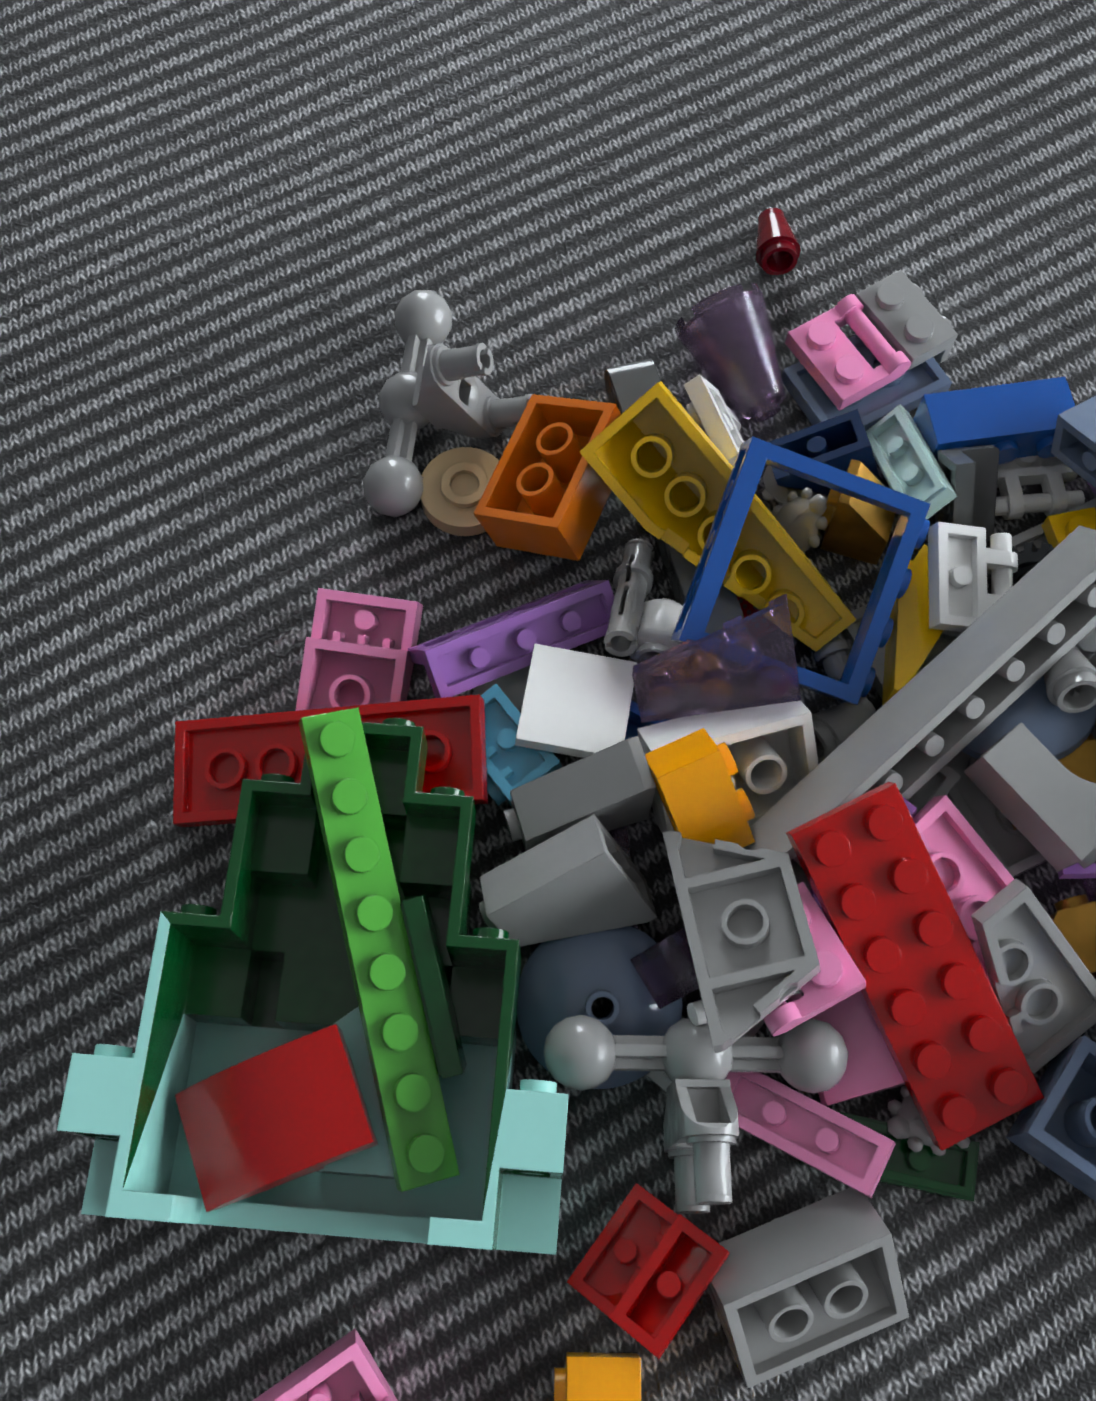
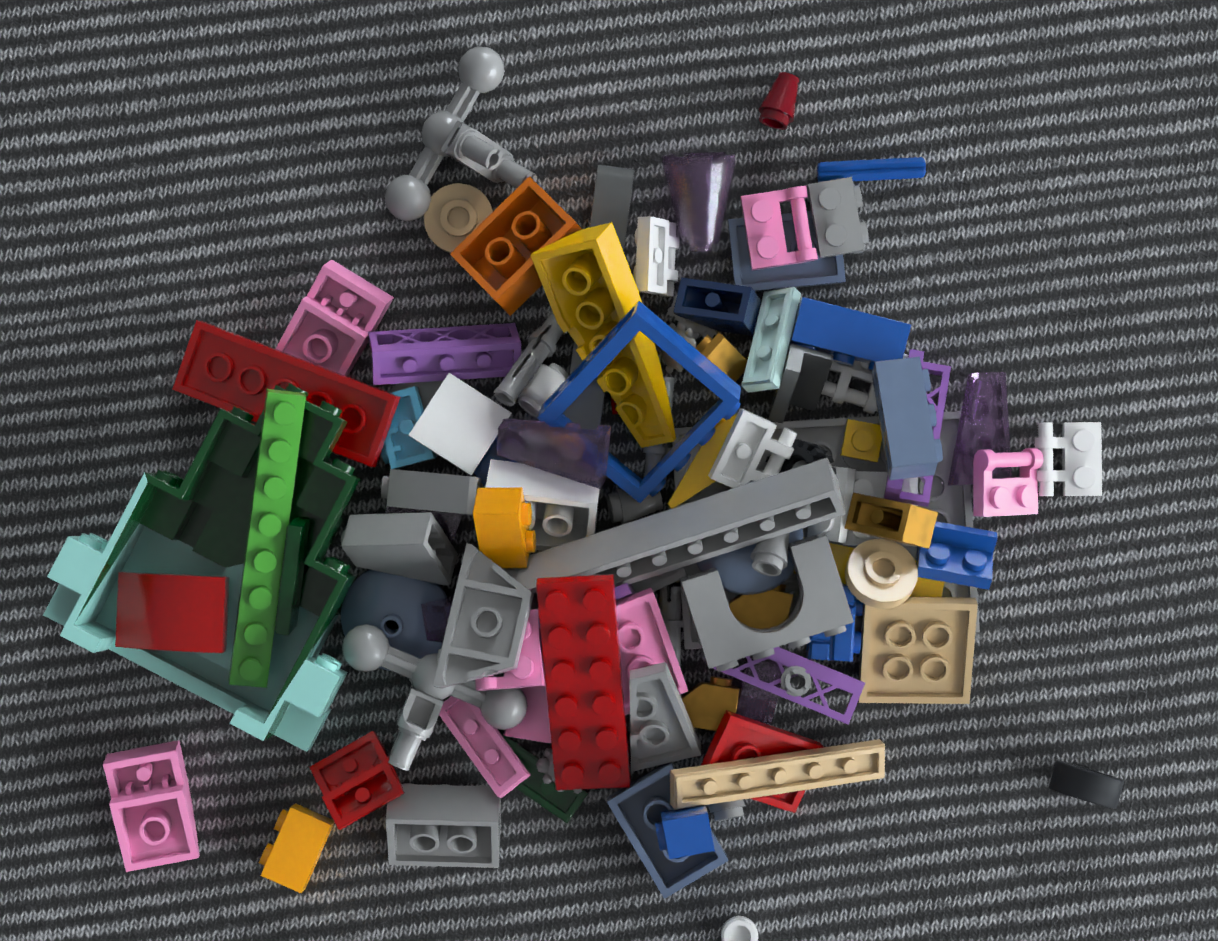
camera: 25 degrees right, 20 degrees up
none -> blue axle [817,157,926,182]

